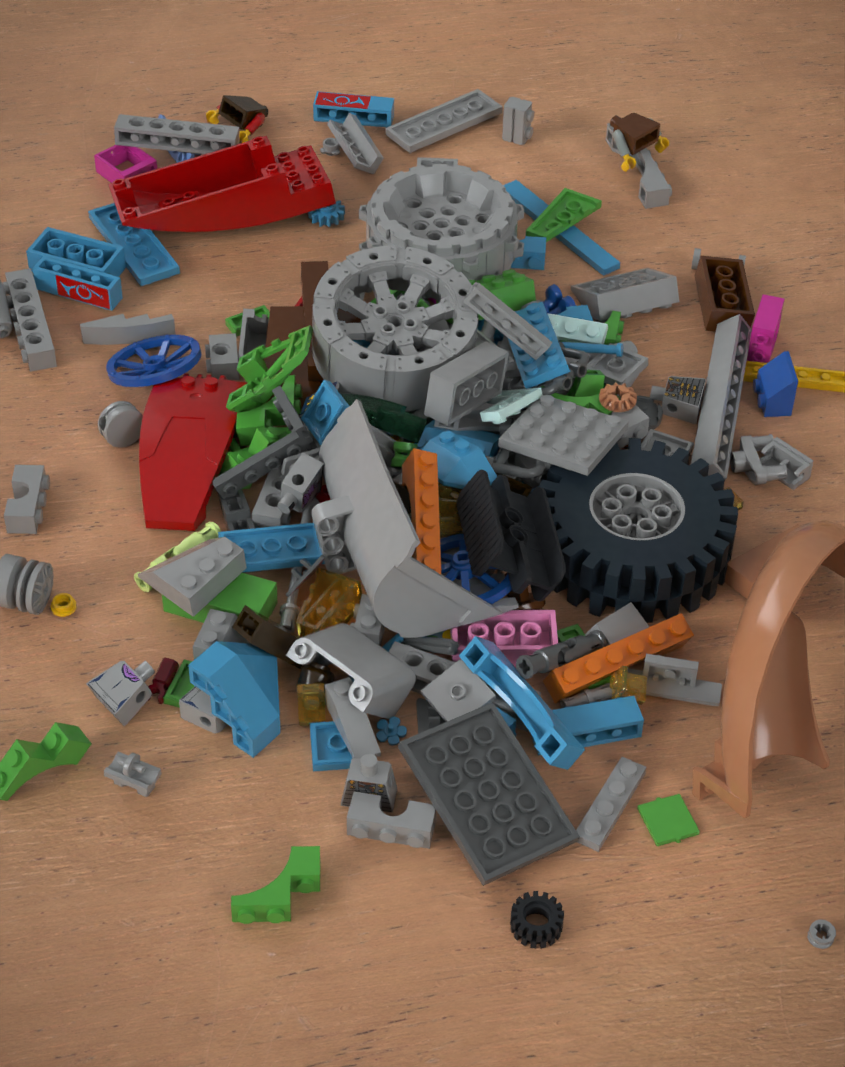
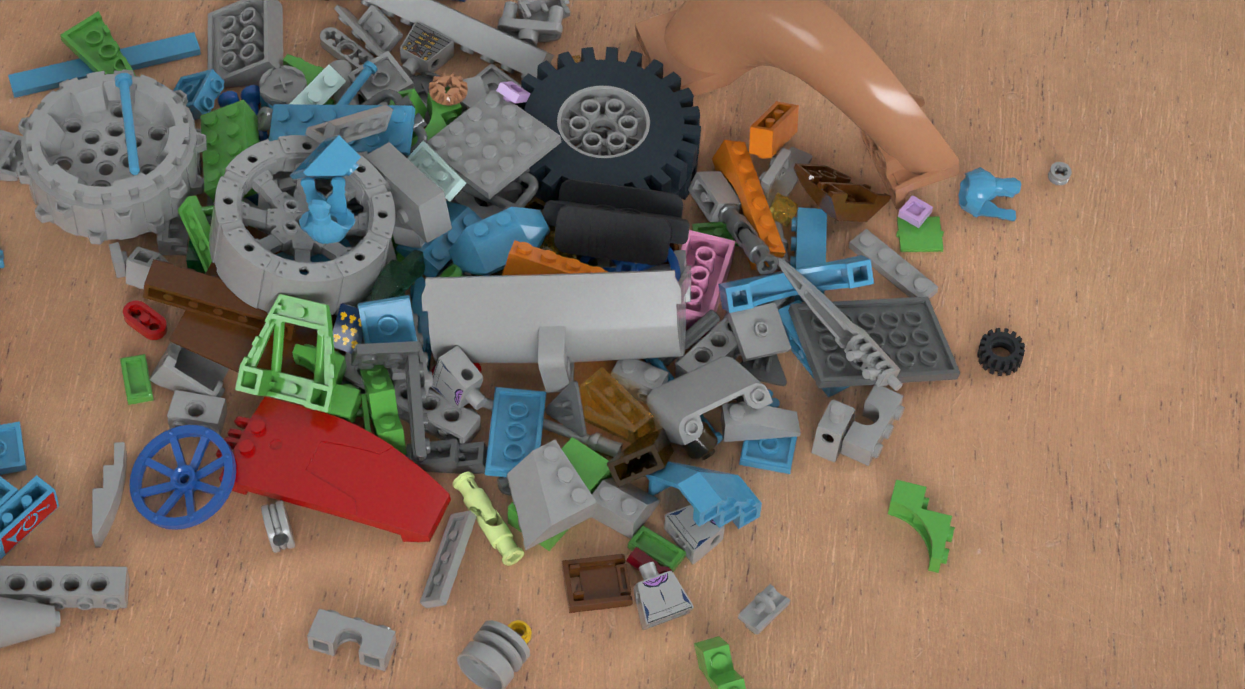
camera: 75 degrees left, 10 degrees up
clear yellow bracket [297,683,326,726] -> none
none -> dark azure bar [115,73,140,175]
none -> dark azure plate [173,69,225,120]
none -> light grey tile [259,65,307,106]
none -> dark azure slope [290,135,361,179]
none -> dark azure piece [299,176,356,244]
none -> light grey beam [320,27,374,71]
none -> light grey bracket [334,5,404,56]
none -> light grey plate [420,511,477,608]
none -> lavender plate [496,81,530,104]
none -> reddish brown container [562,554,633,613]
none -> orange brick [749,101,799,159]
none -> light grey piece [776,257,903,391]
none -> reddish brown wedge [794,163,892,222]
none -> lavender plate [898,195,933,228]
none -> dark azure piece [958,167,1021,222]

